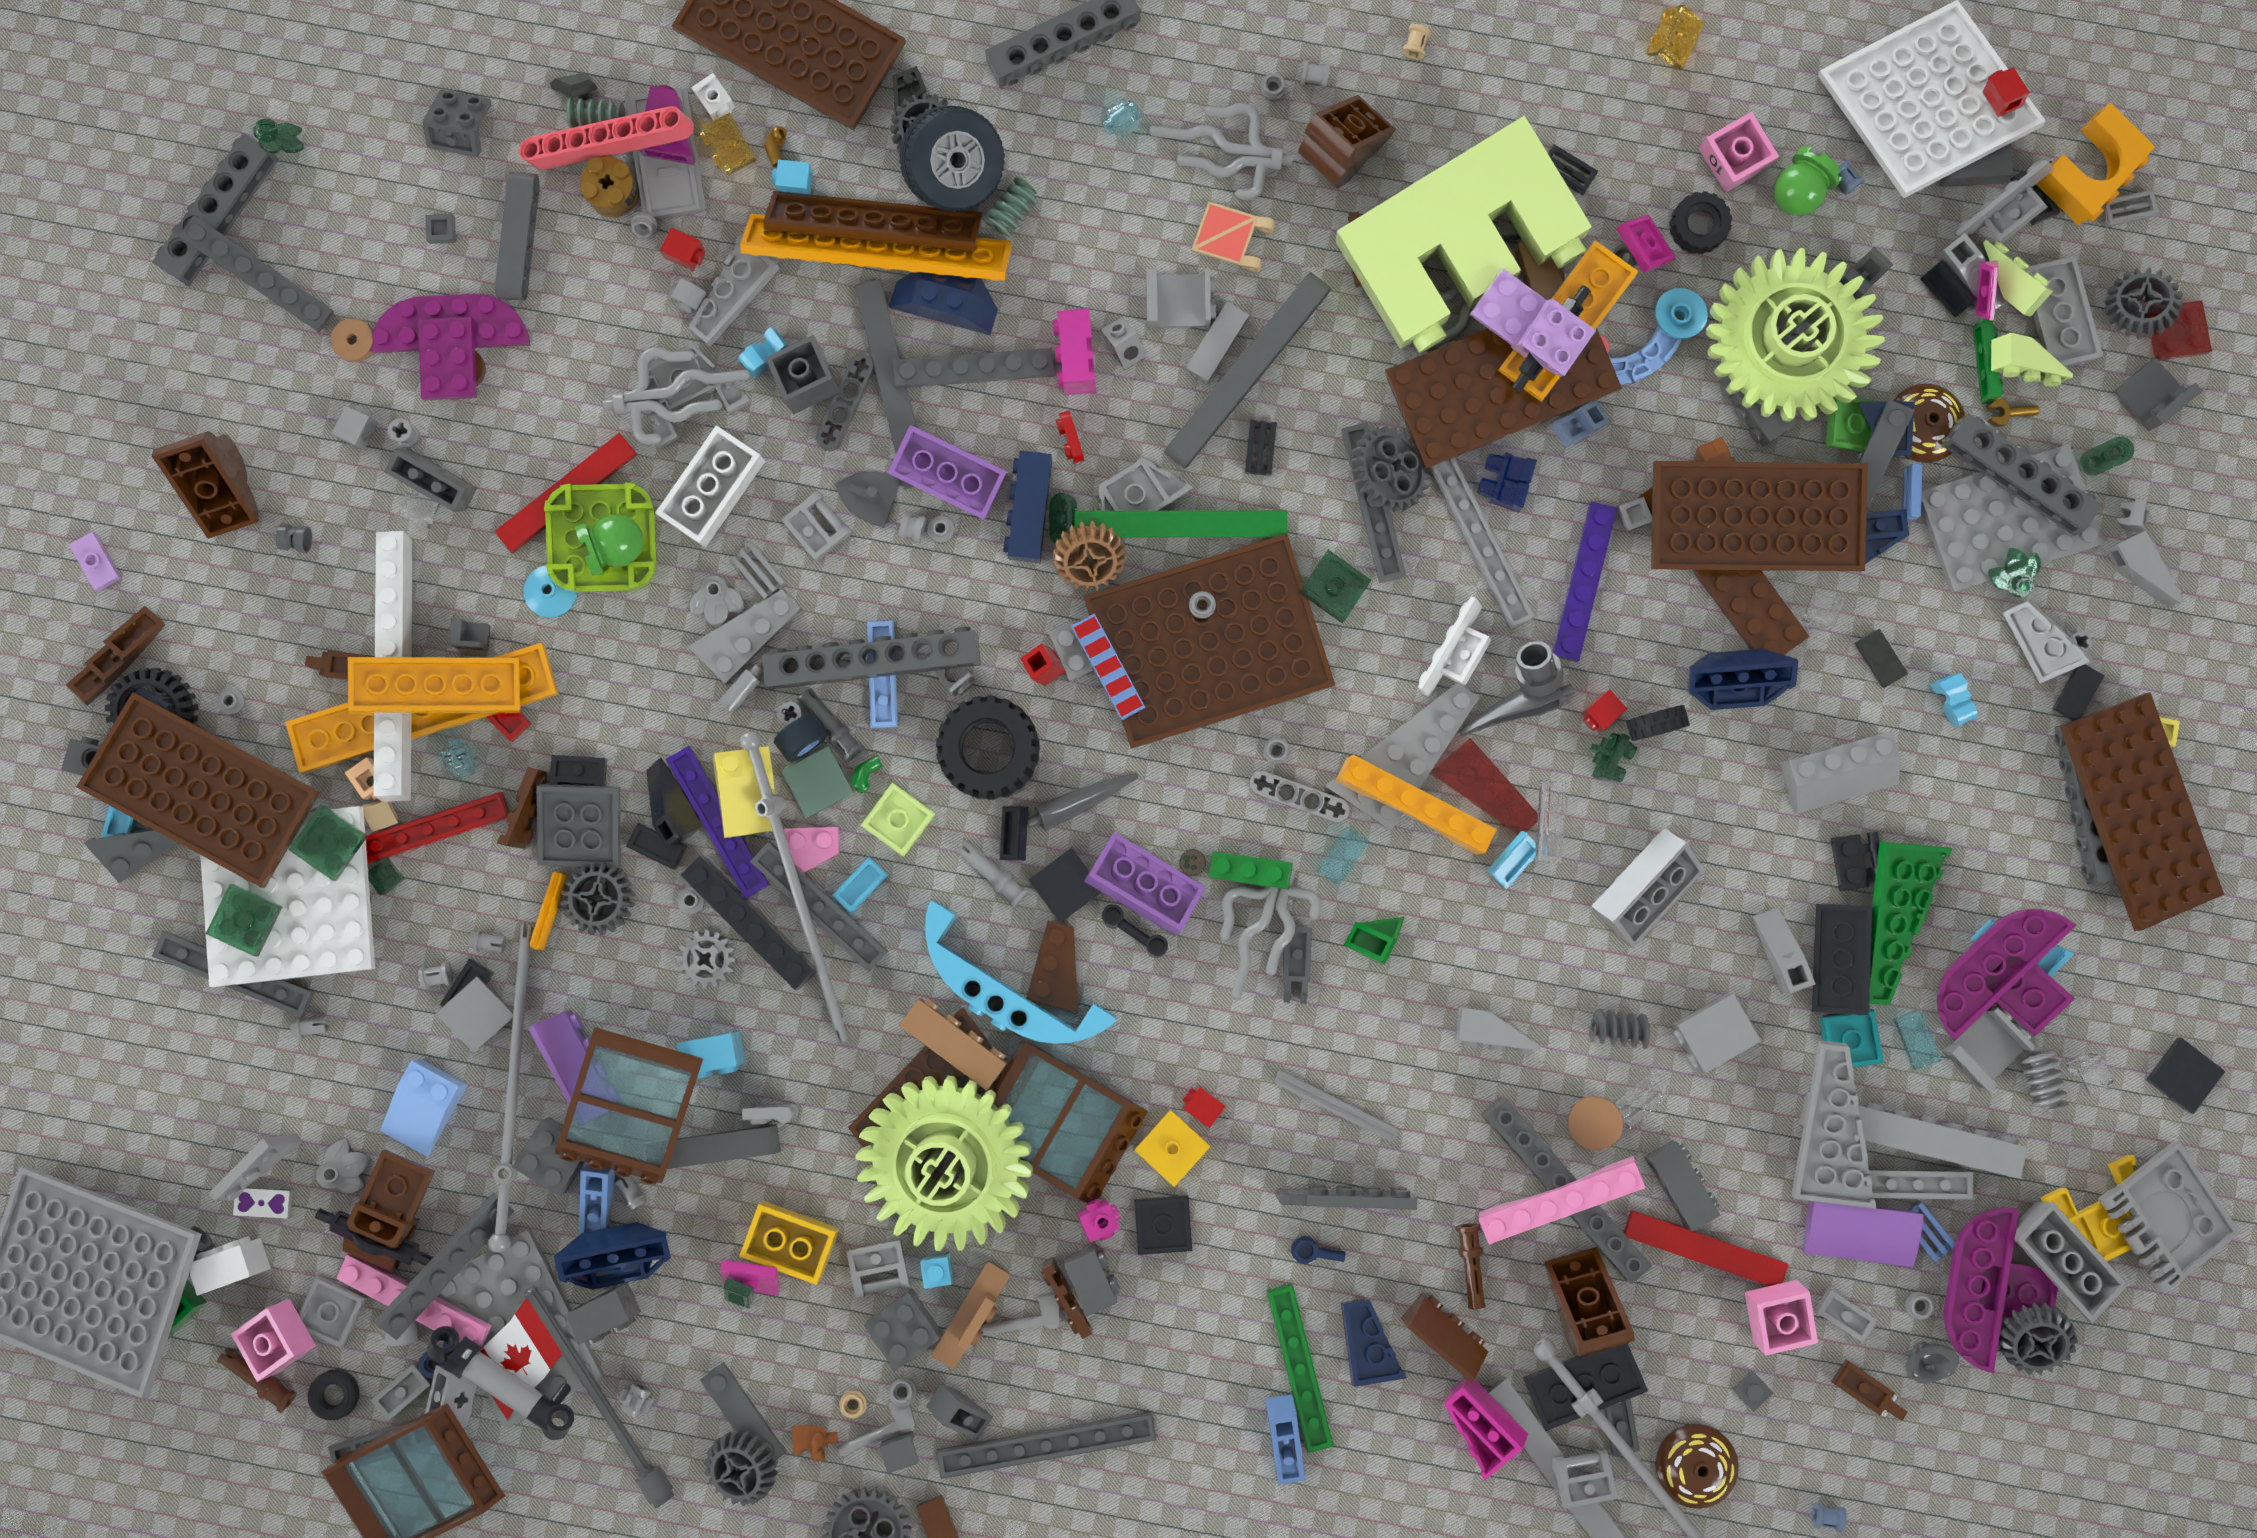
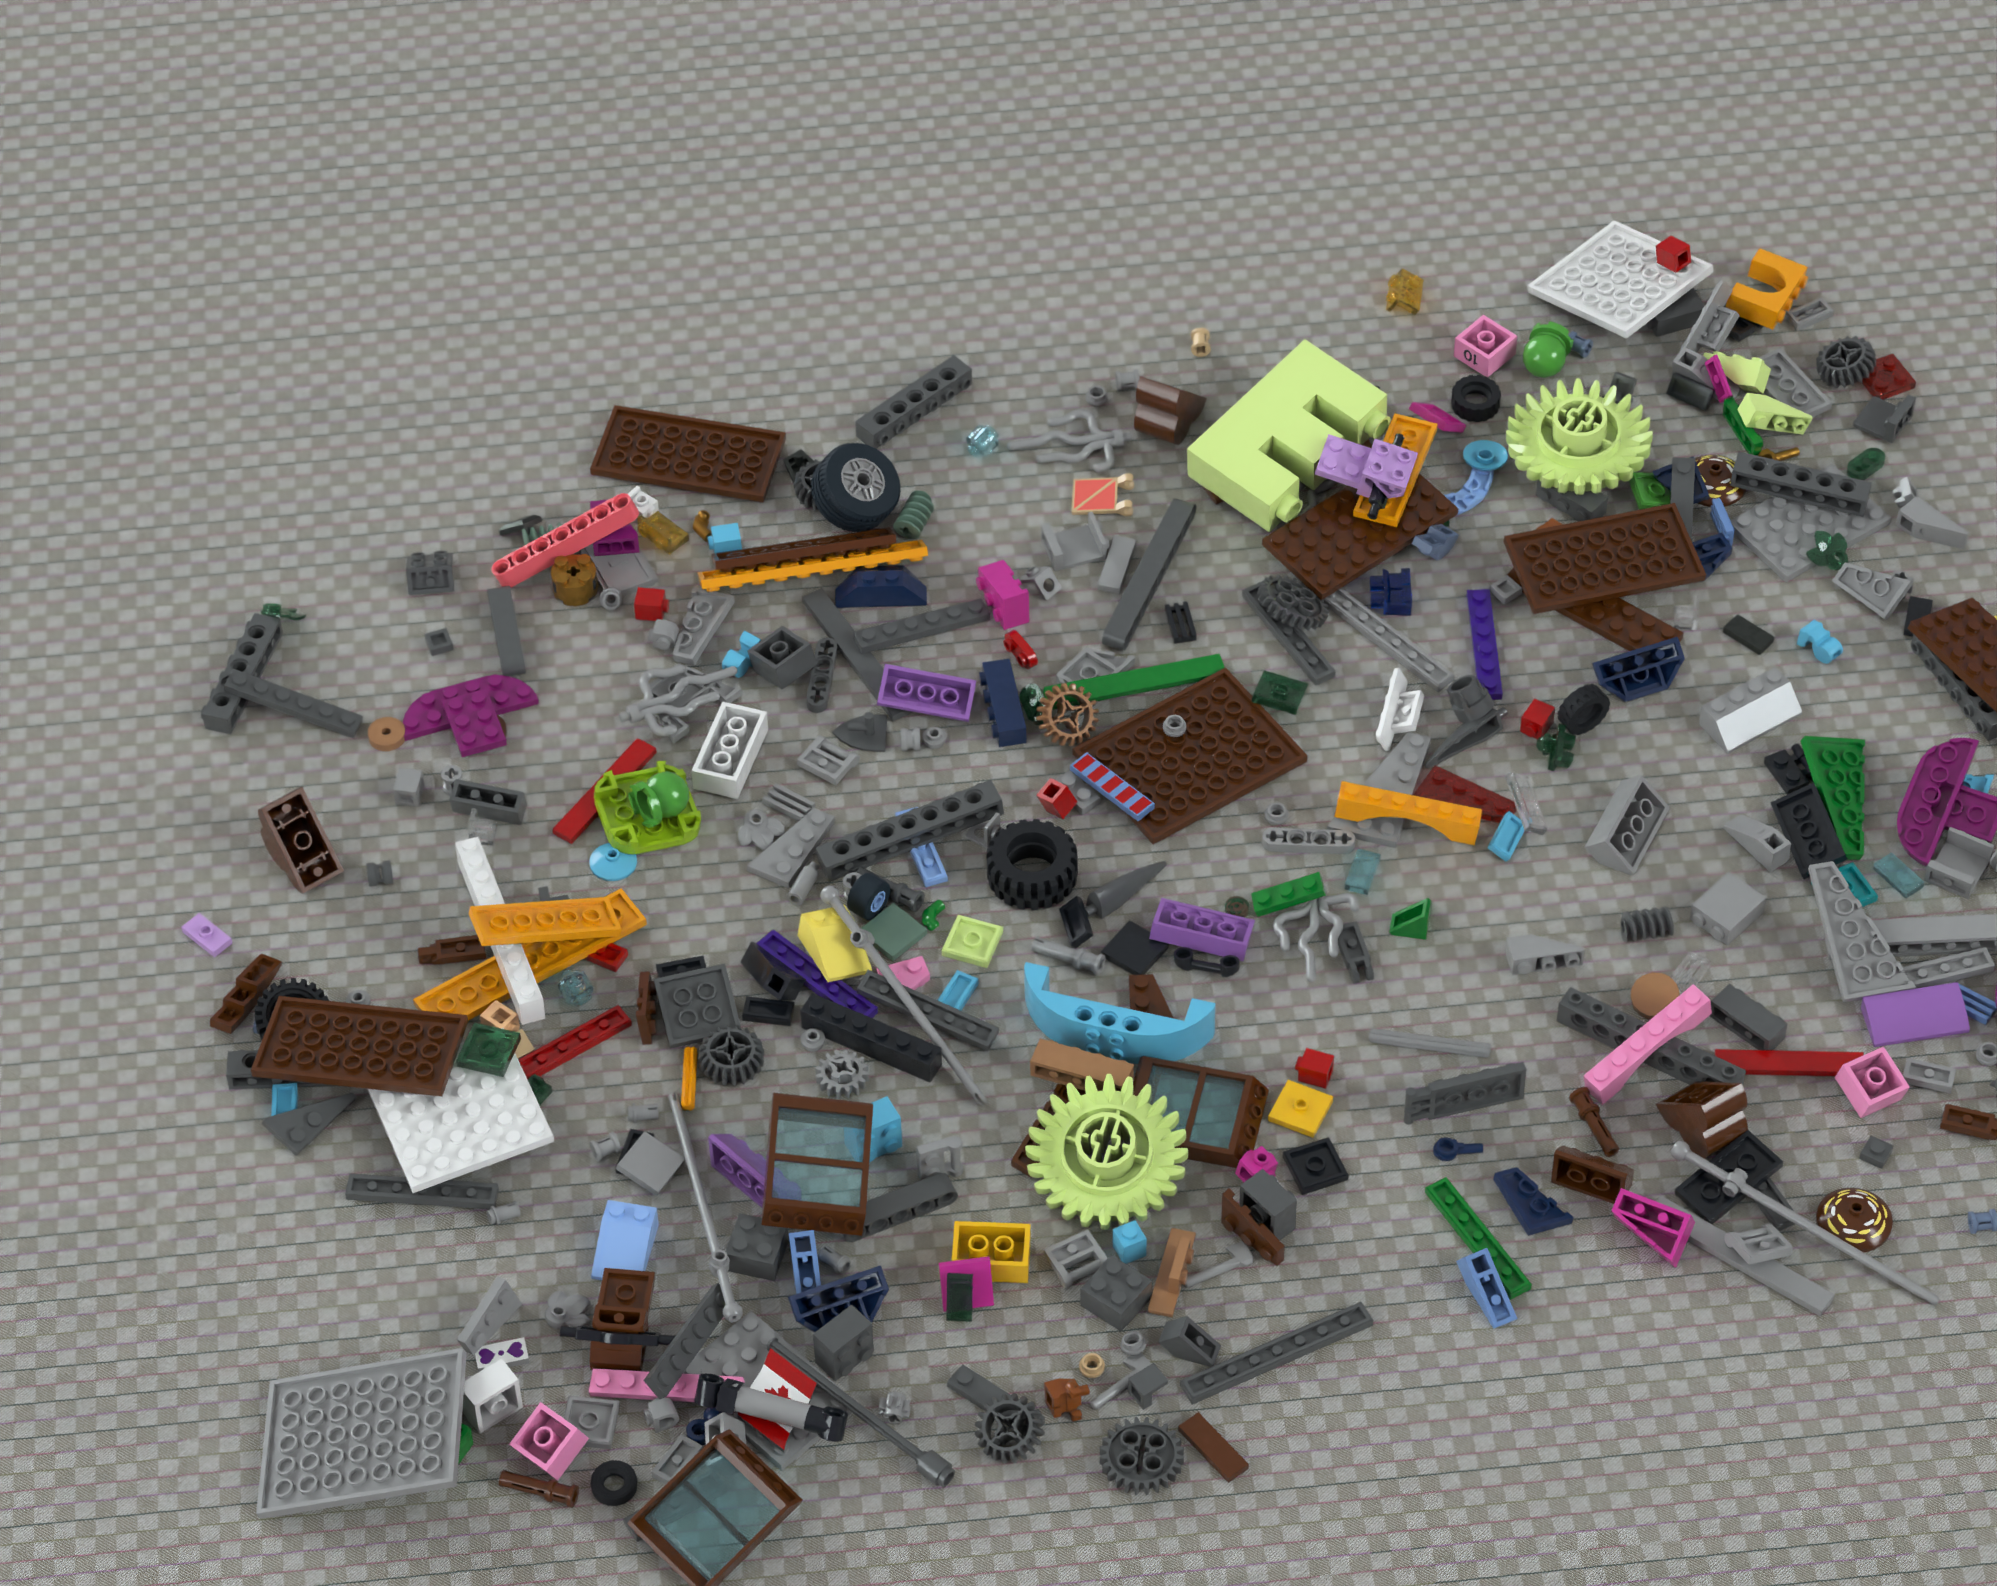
camera: 15 degrees left, 35 degrees down
clear green plate [205,884,283,957] -> none

